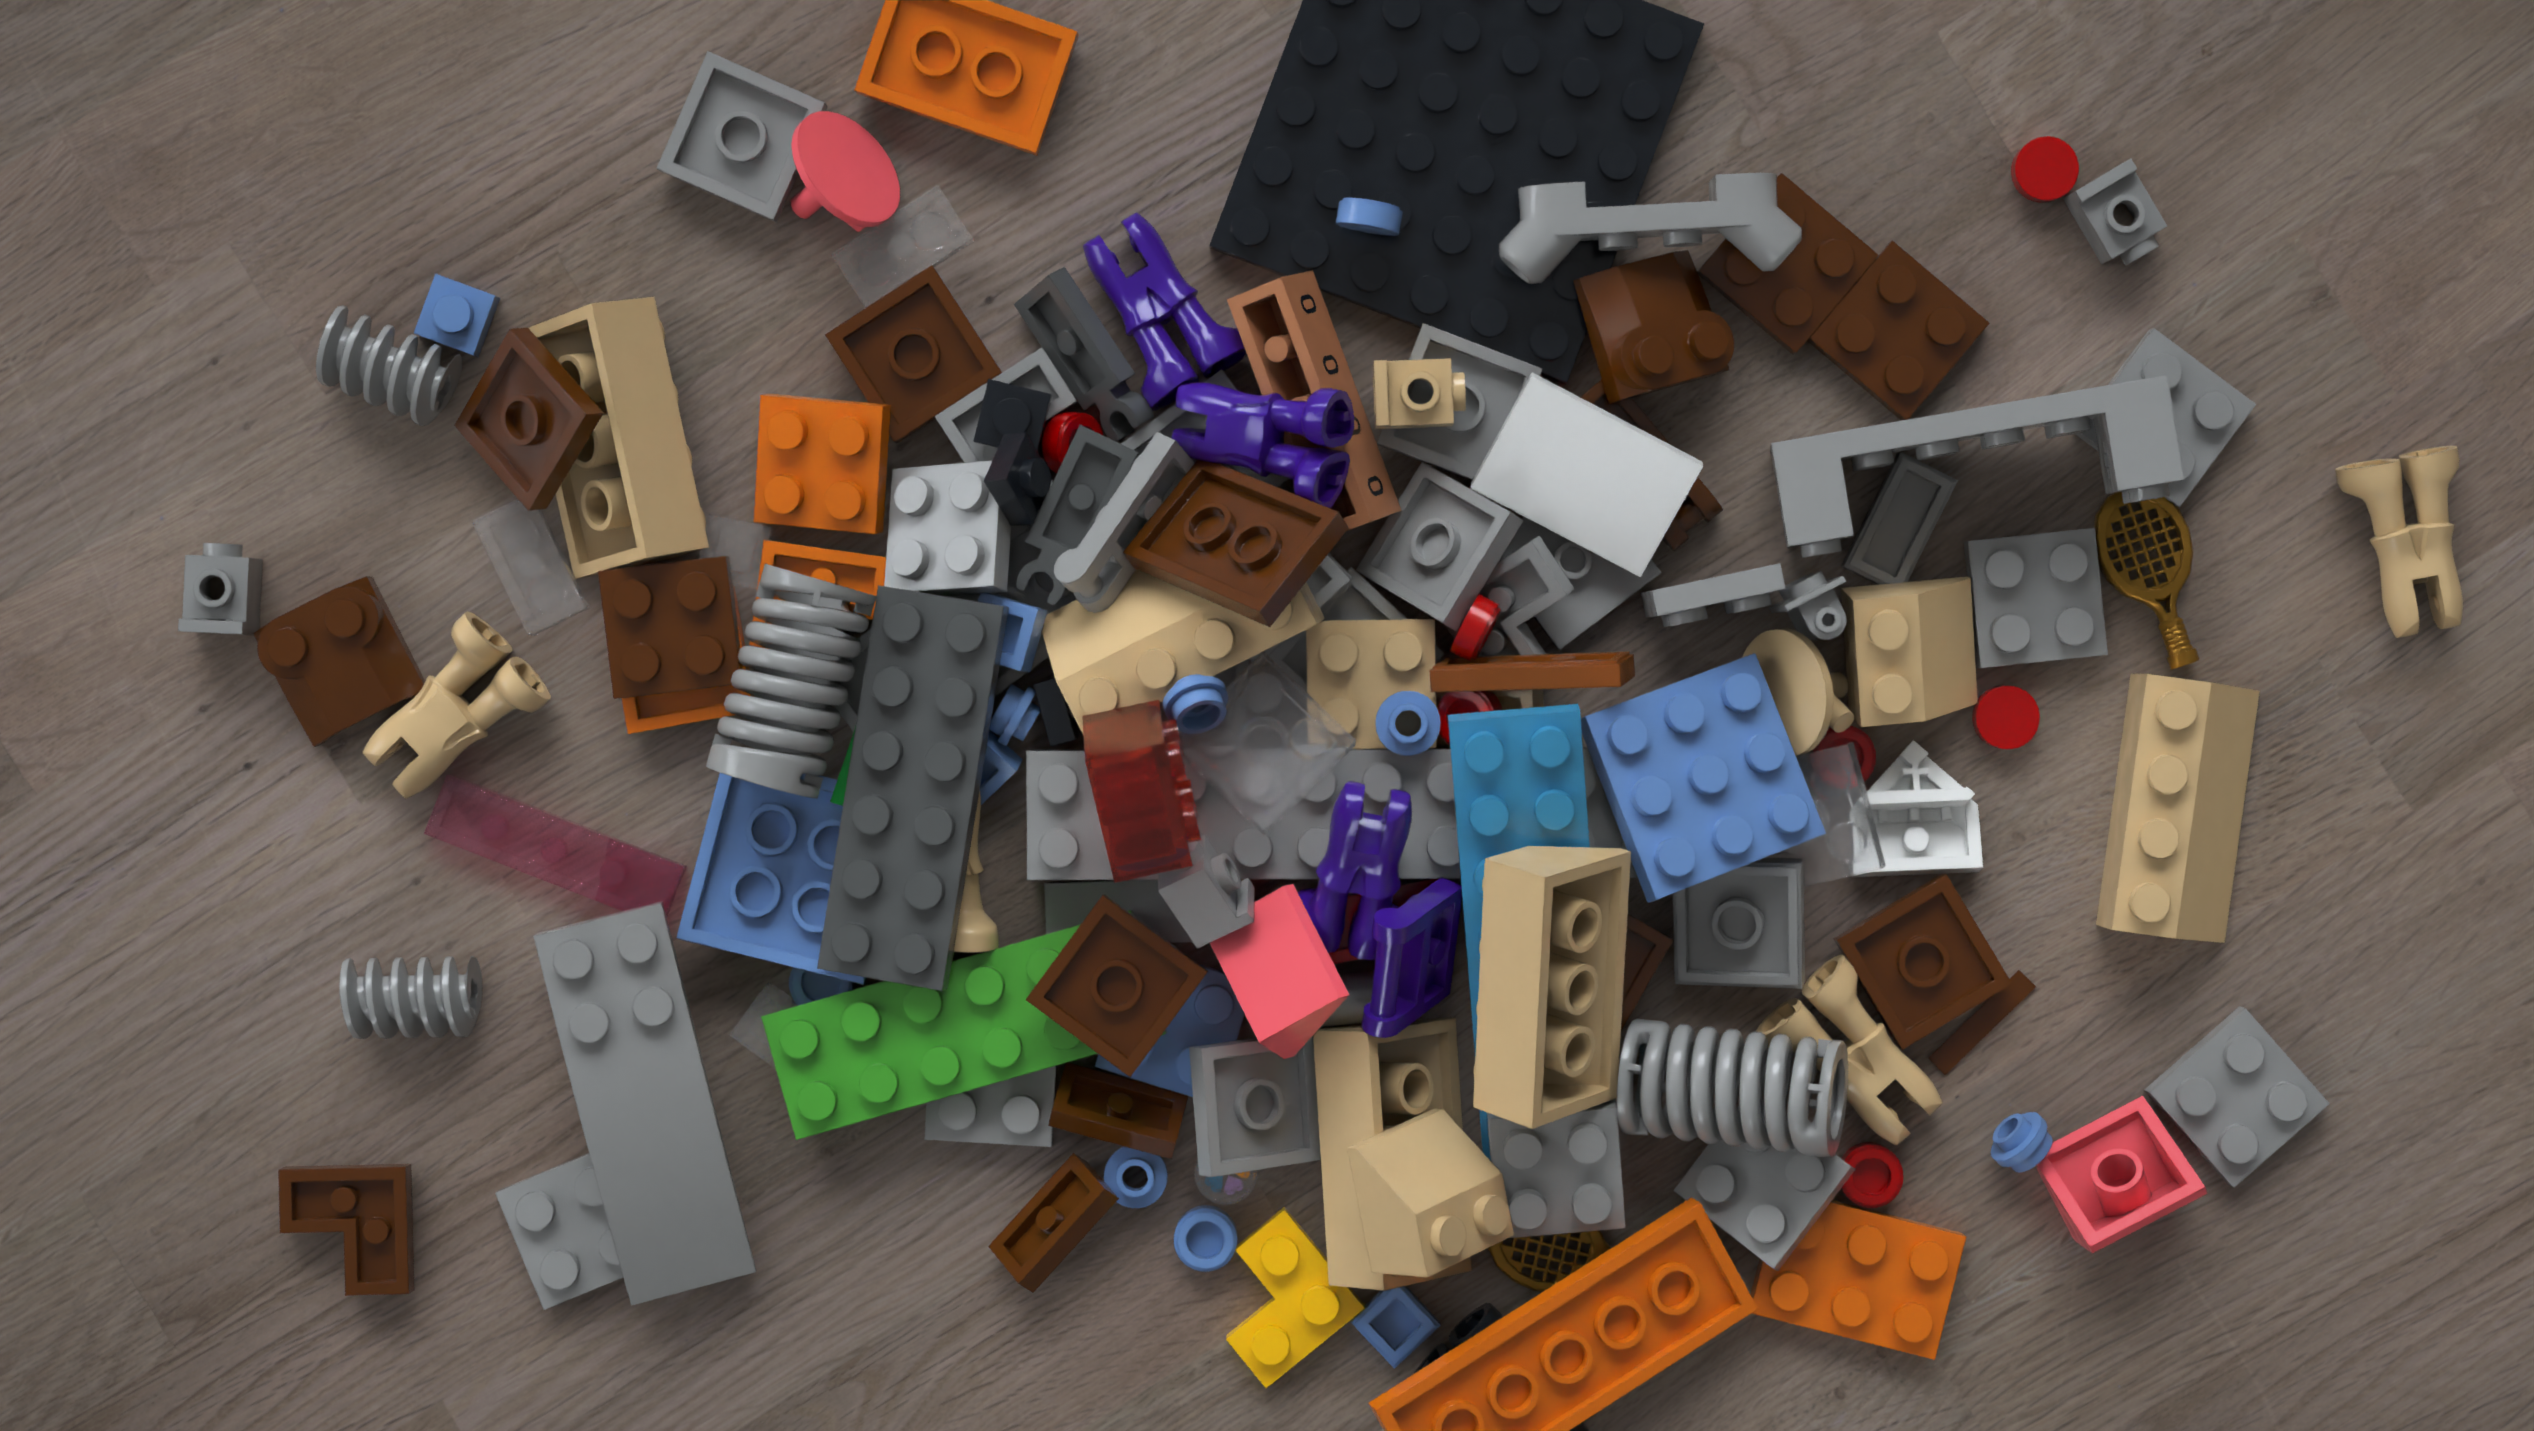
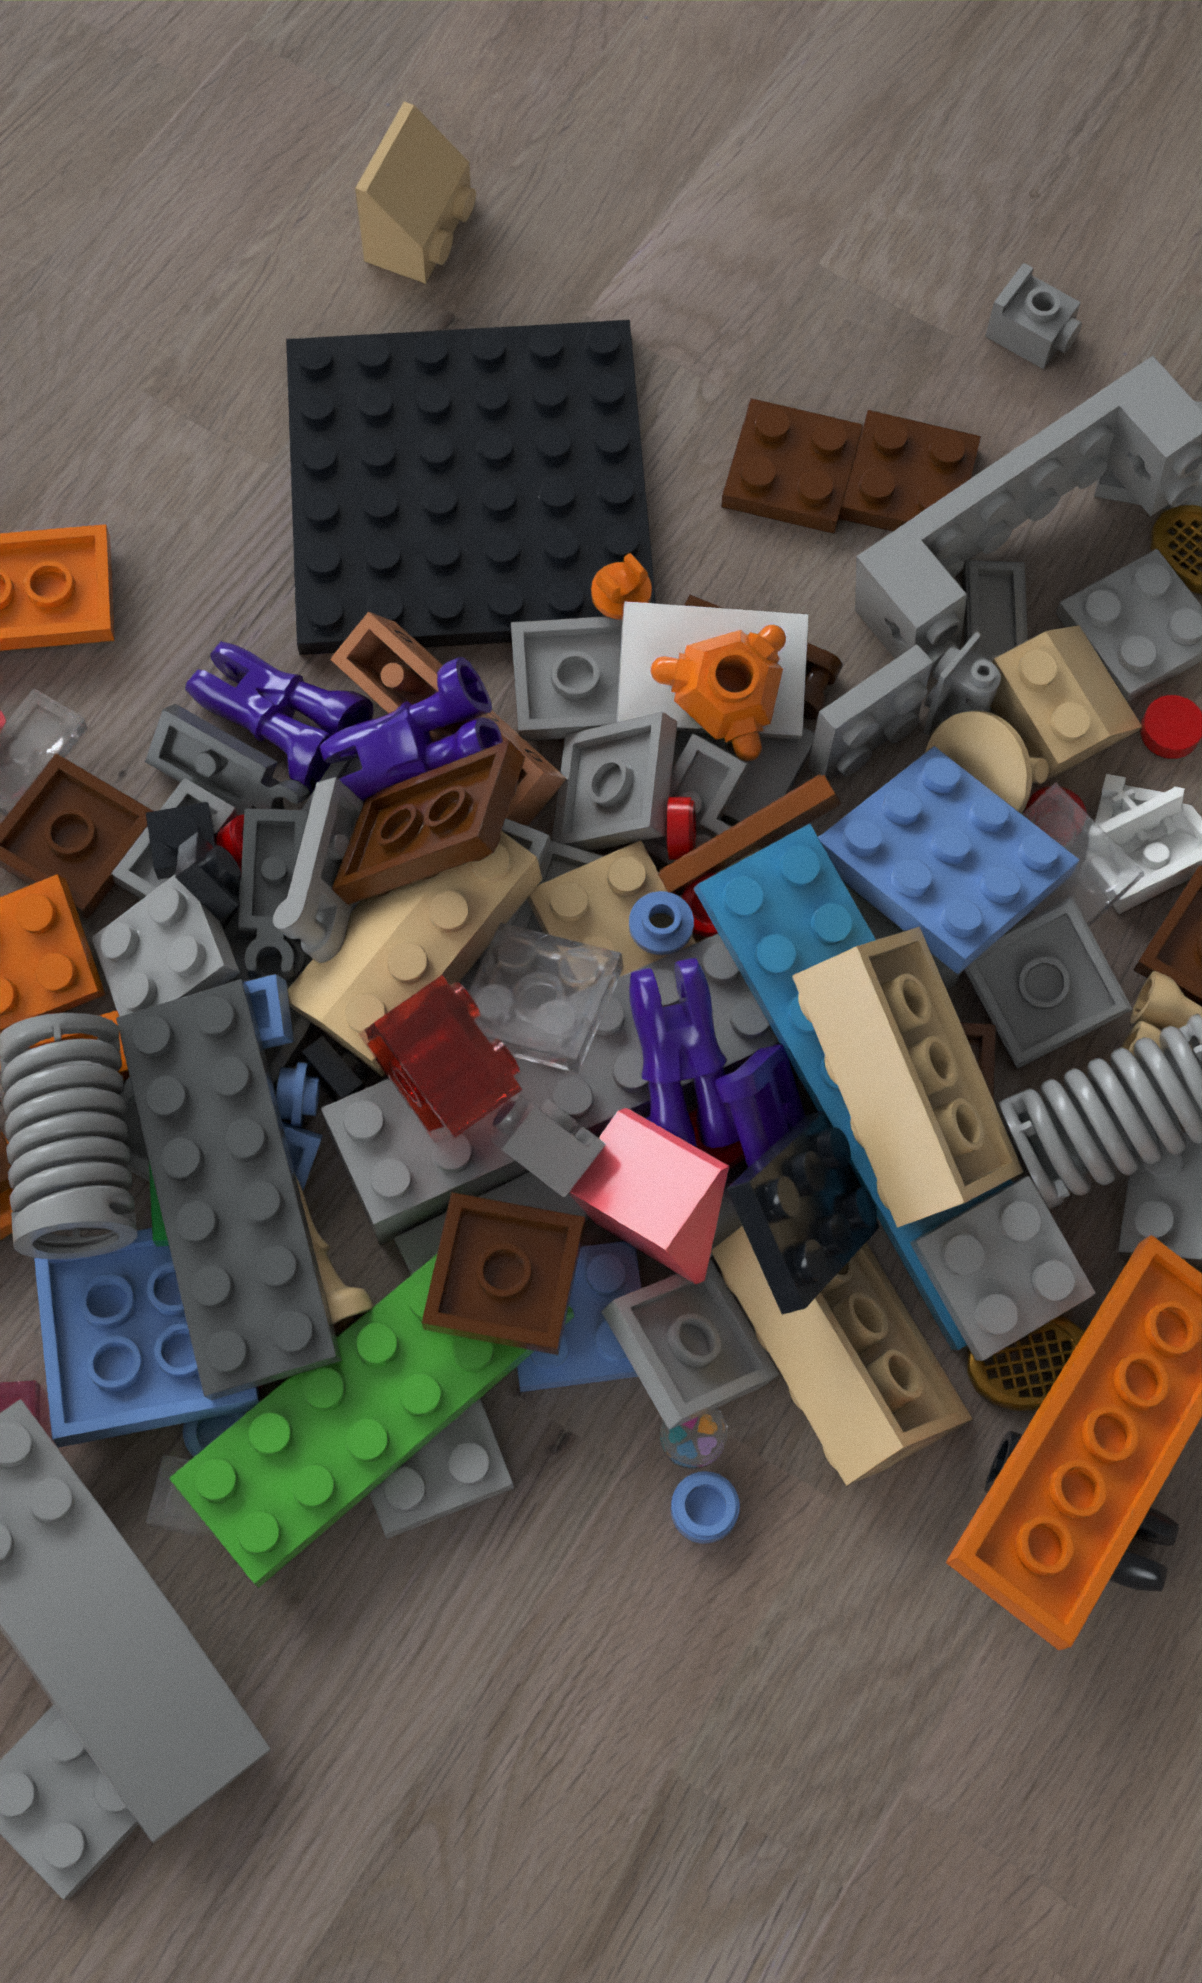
camera: 25 degrees left, 20 degrees down
reddish brown plate [988,1153,1119,1293] -> none
reddish brown plate [1048,1062,1188,1159] -> none
medium blue plate [1104,1146,1168,1208] -> none
medium blue plate [1162,674,1228,734] -> none
yellow plate [1226,1207,1365,1388] -> none
medium blue tile [1335,198,1403,236] -> none
tan slope [1347,1109,1514,1278] -> none
medium blue tile [1351,1286,1441,1369] -> none
tan brick [1372,358,1466,430] -> none
light grey plate [1499,172,1802,284] -> none
reddish brown slope [1573,250,1734,404] -> none
red tile [2011,136,2079,203] -> none
none -> orange plate [591,553,652,620]
none -> orange rock [650,625,786,762]
none -> black plate [726,1111,880,1315]

